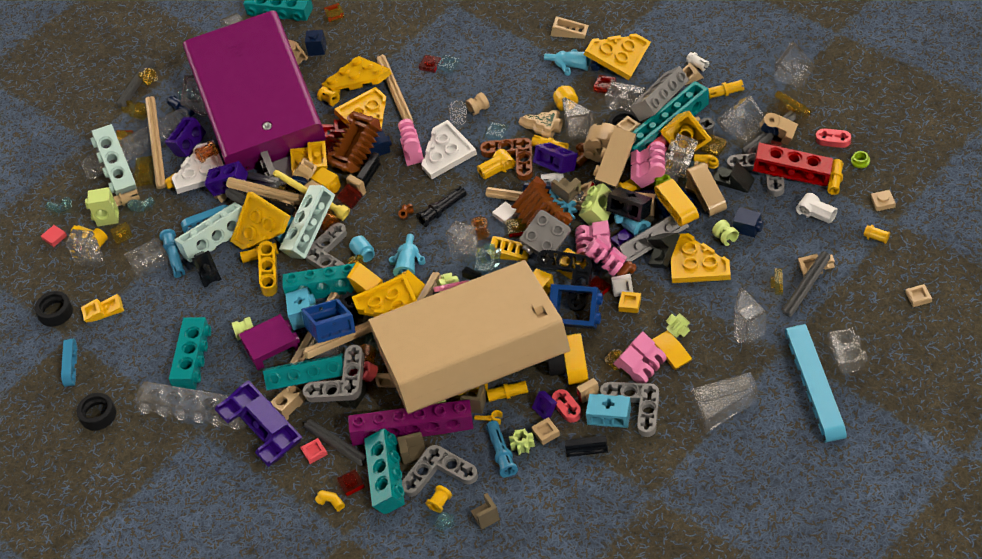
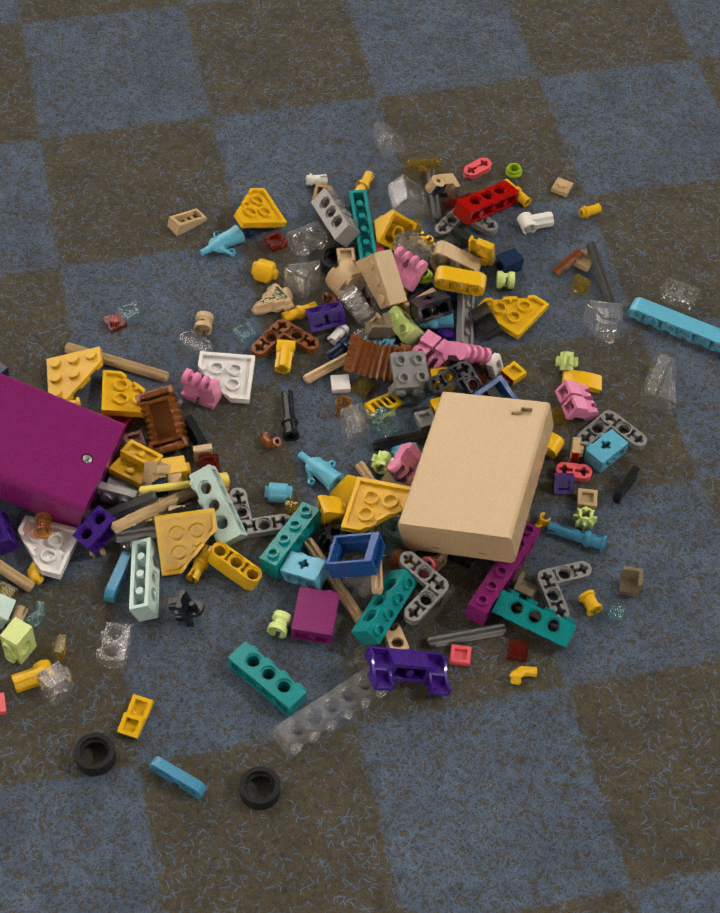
camera: 65 degrees left, 5 degrees up
dark azure pin [159,229,185,278] -> none
tan tile [905,284,932,307] -> none
none -> clear brick [336,284,376,326]
none -> yellow plate [468,235,495,266]
none -> dark orange axle [552,248,584,276]

